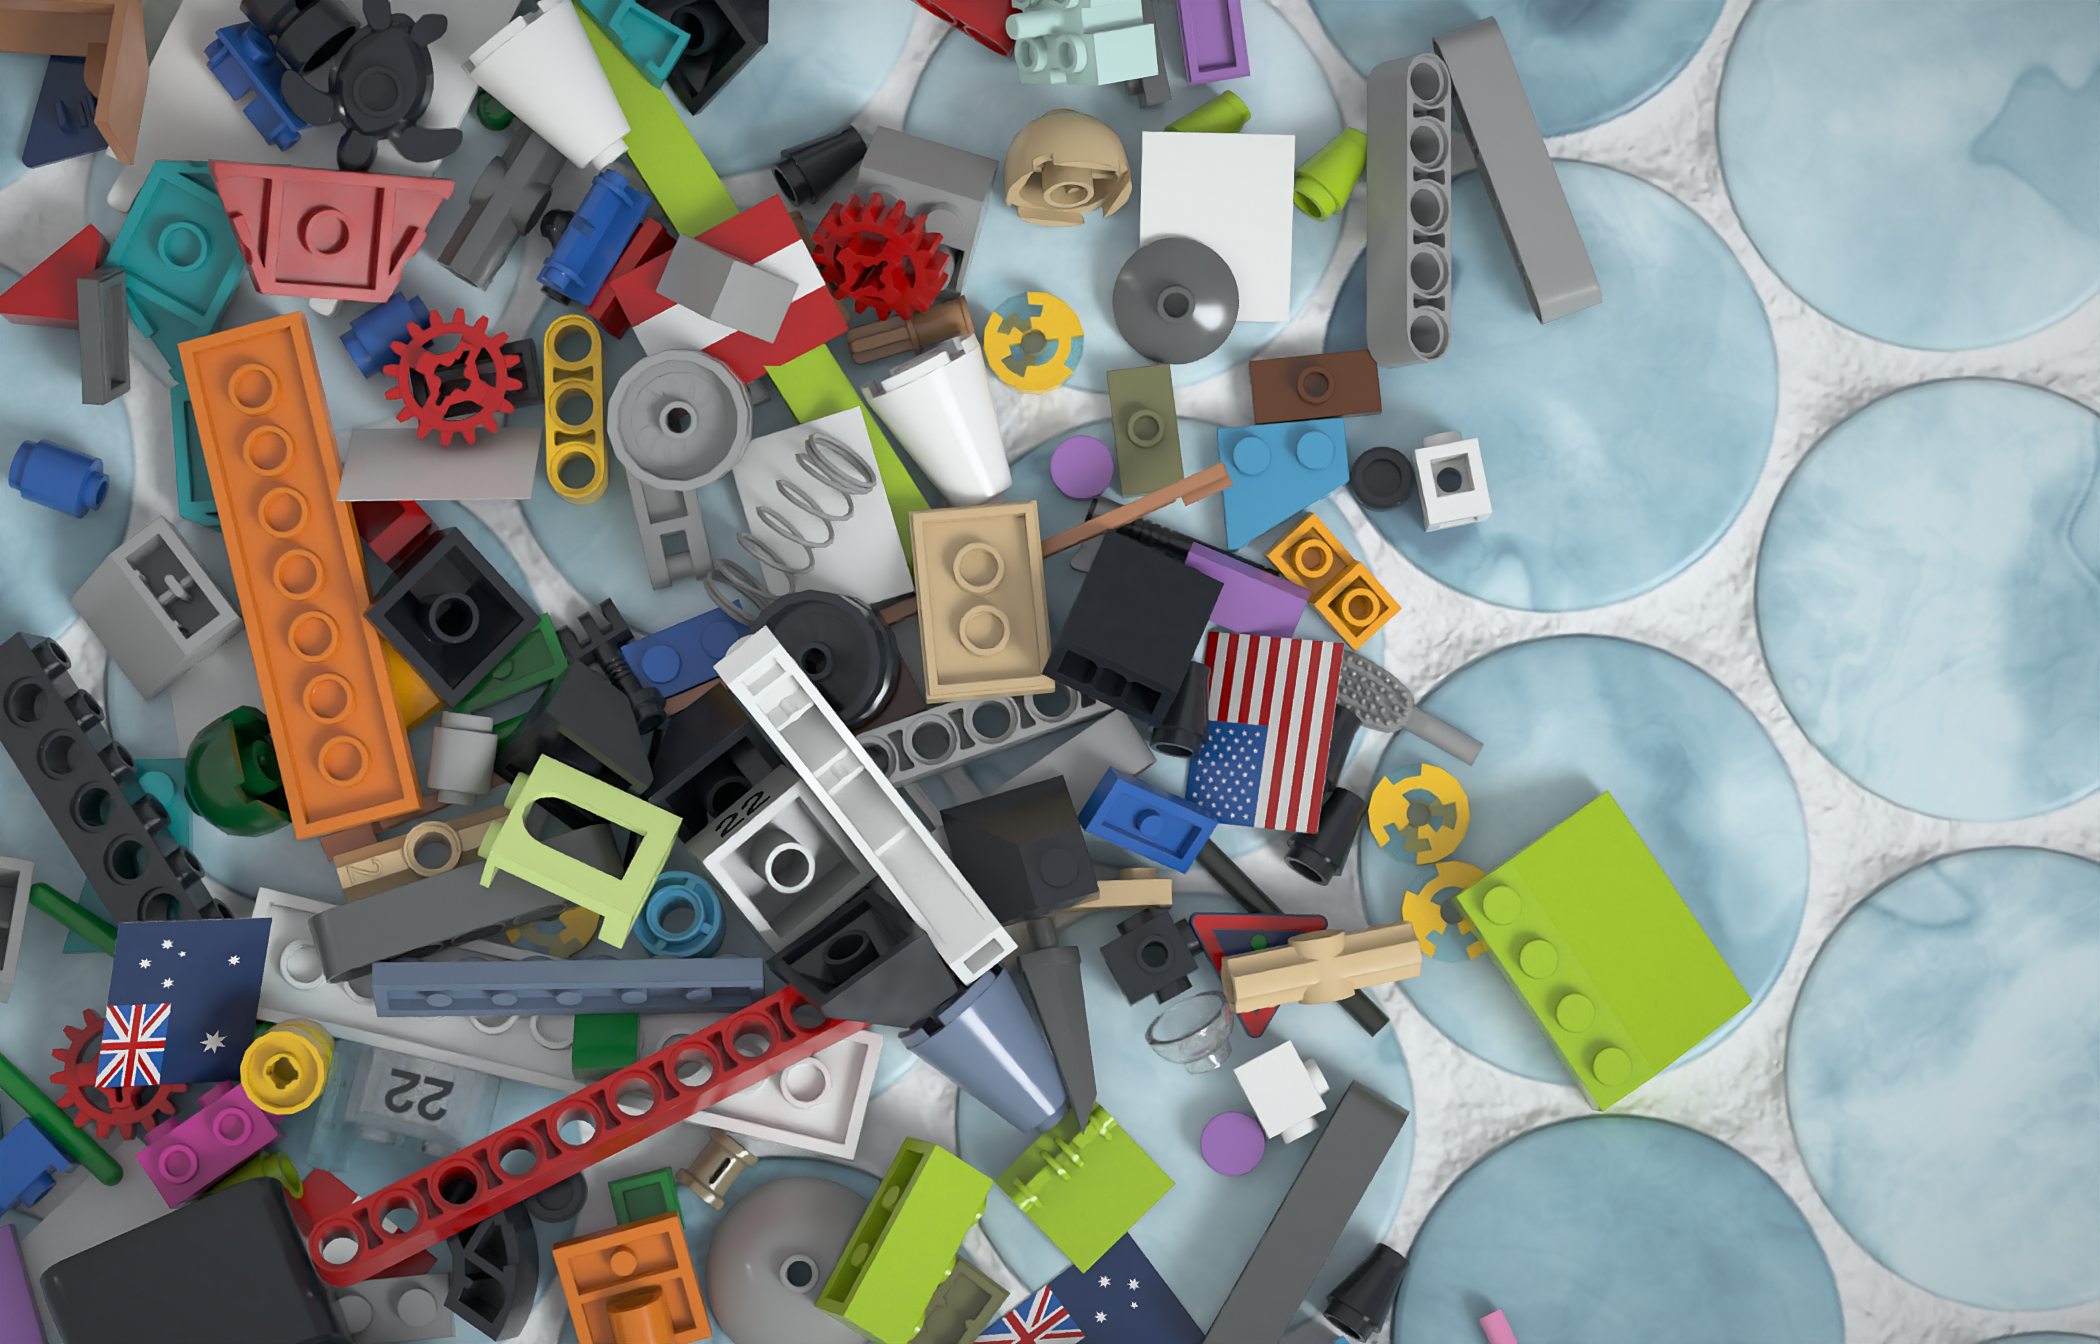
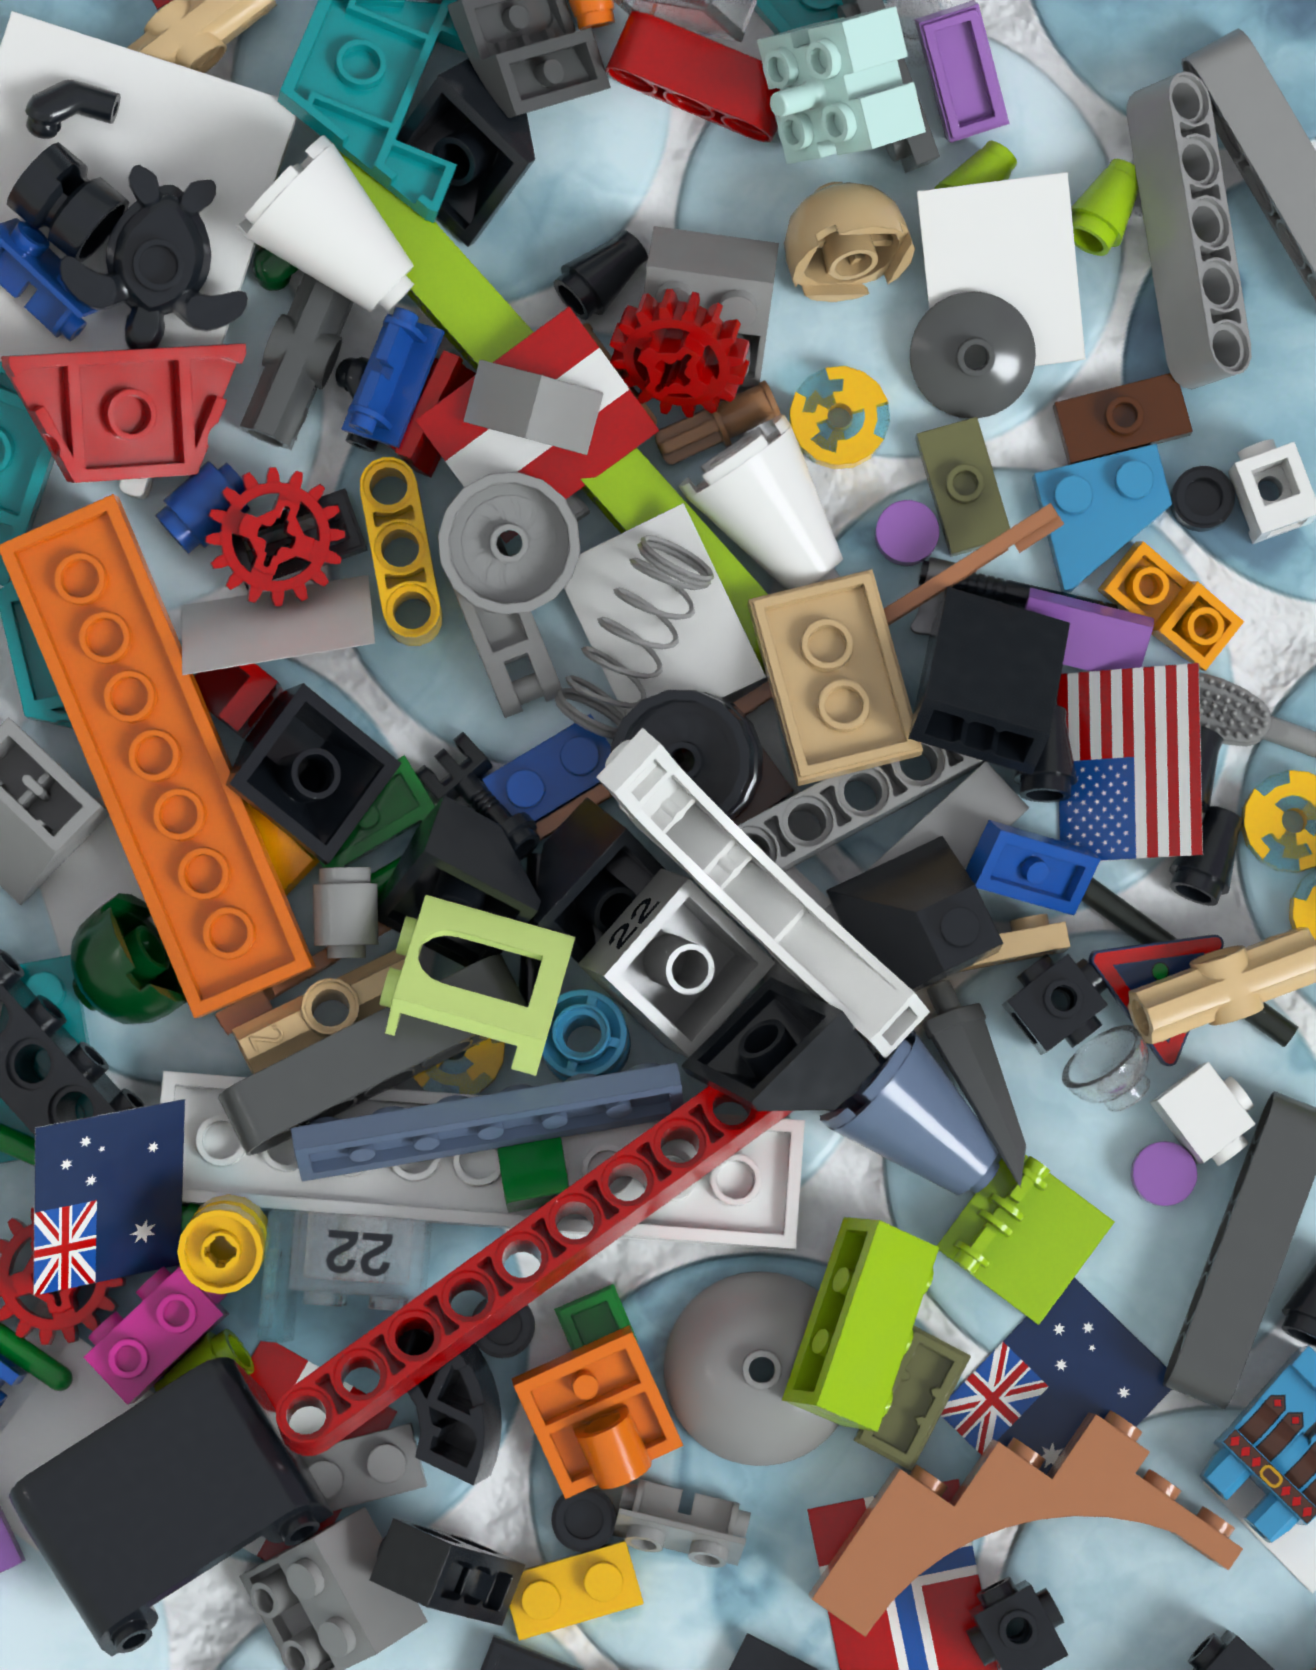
camera: 15 degrees left, 0 degrees up
dark tan bush [675,1128,759,1211] -> none

